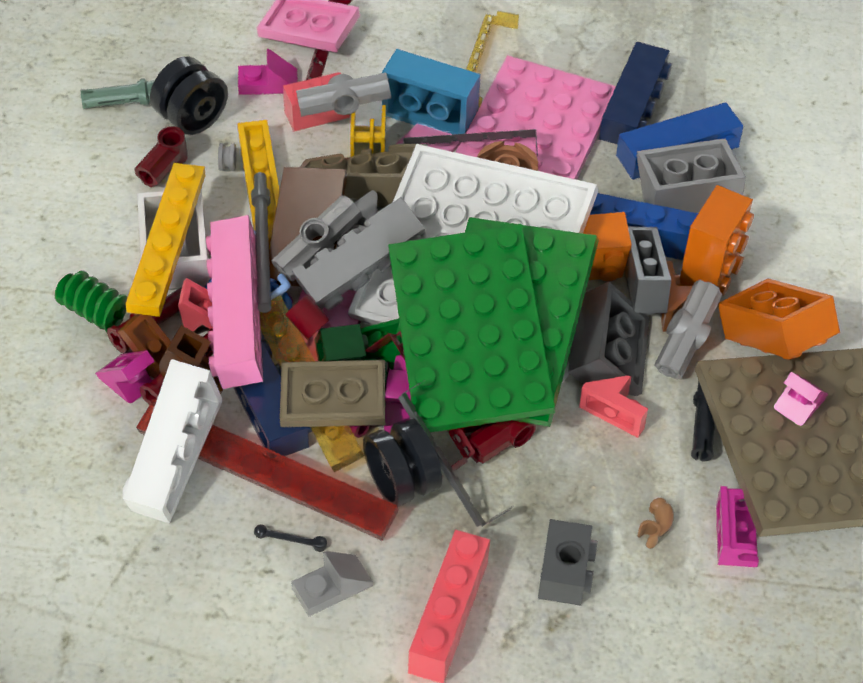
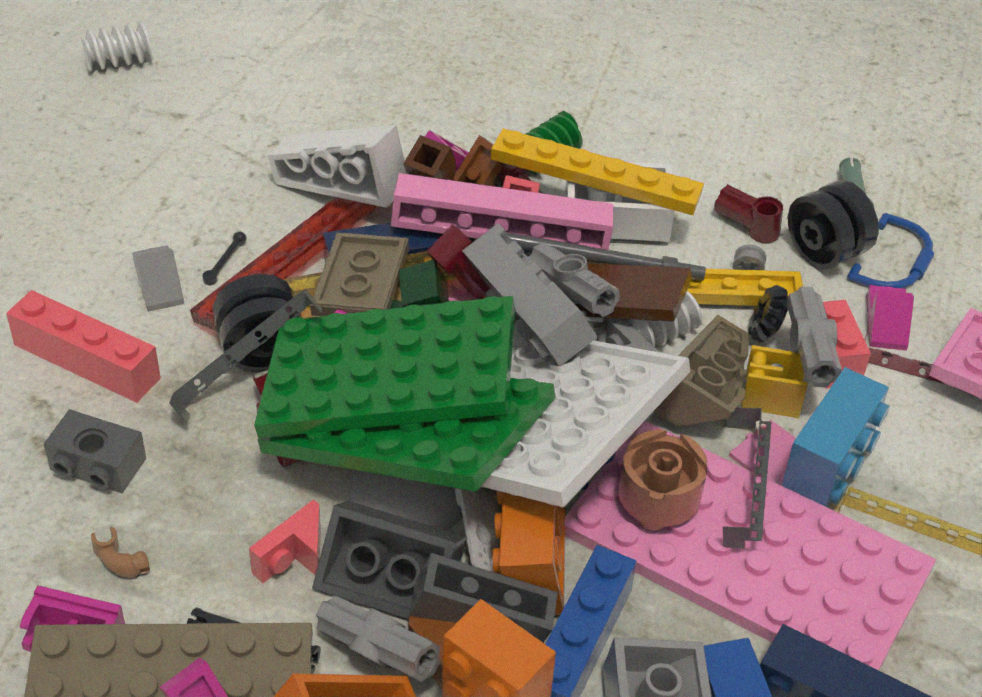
camera: 100 degrees right, 5 degrees down
none -> black gear [748,285,788,343]
none -> blue piece [847,213,934,289]

